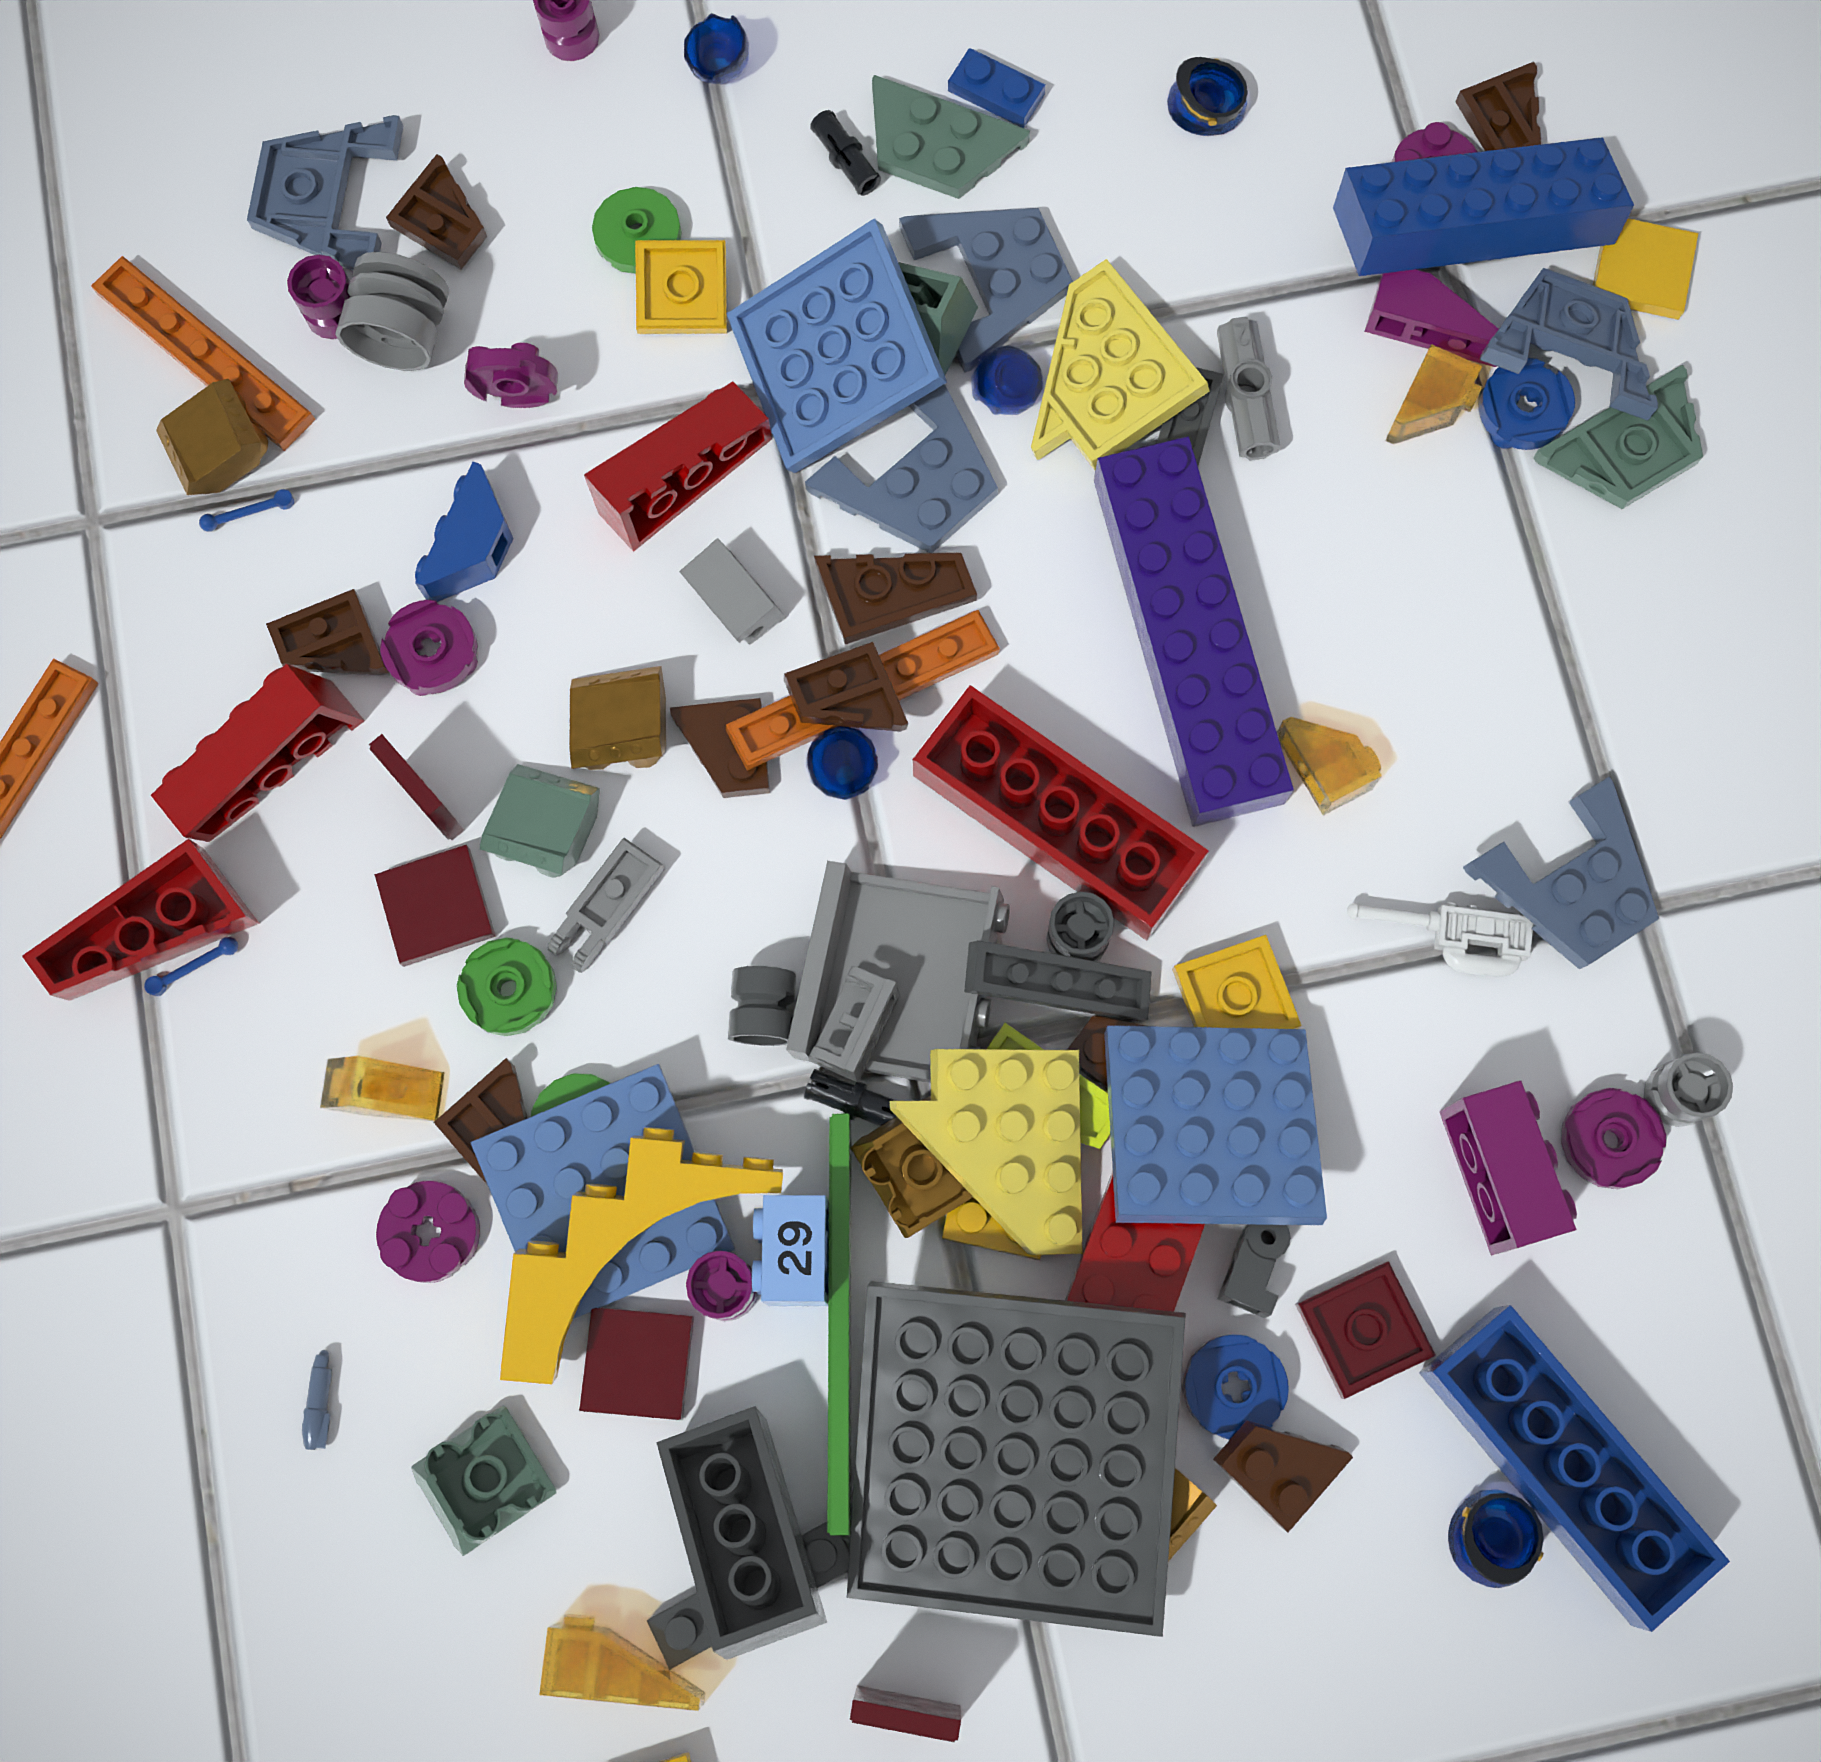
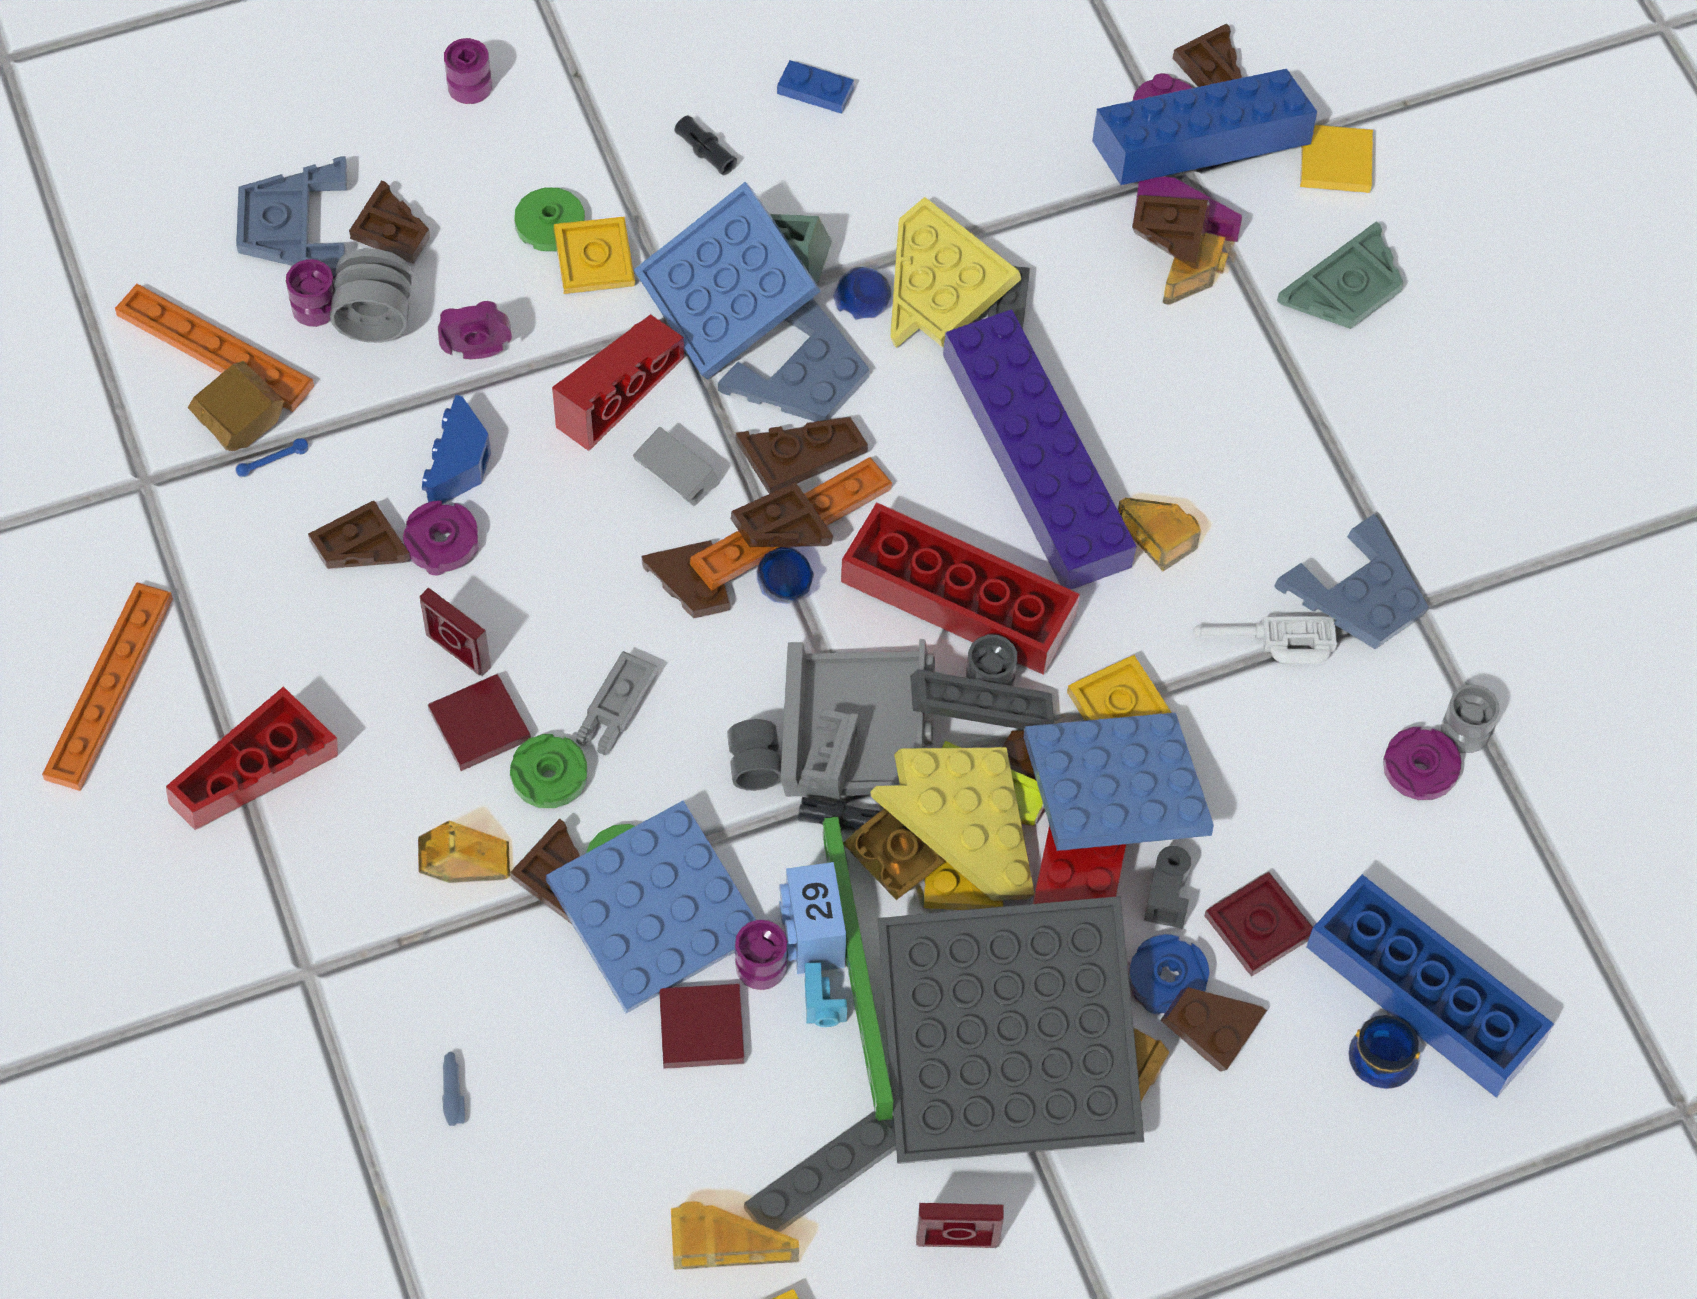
camera: 15 degrees left, 15 degrees down
blue hinge [144,937,239,996] -> none
red wedge [150,664,365,842] -> none
magenta plate [376,1181,480,1283] -> none
sand green slope [411,1405,557,1556] -> none
sand green slope [480,764,600,878] -> none
yellow arch [500,1127,783,1385] -> none
pearl gold slope [569,666,666,770] -> none
dark grey brick [656,1406,827,1660] -> none
clear blue hair [684,13,750,84] -> none
sand green wing [872,75,1030,199] -> none
sand blue wing [899,208,1073,373] -> none
clear blue piece [1167,57,1248,136] -> none
light grey piece [1217,317,1280,461] -> none
magenta brick [1439,1080,1577,1256] -> none
blue plate [1478,358,1575,450] -> none
sand blue wing [1480,268,1658,421] -> none
none -> medium azure bracket [804,963,847,1027]
none -> reddish brown wing [1132,195,1210,269]

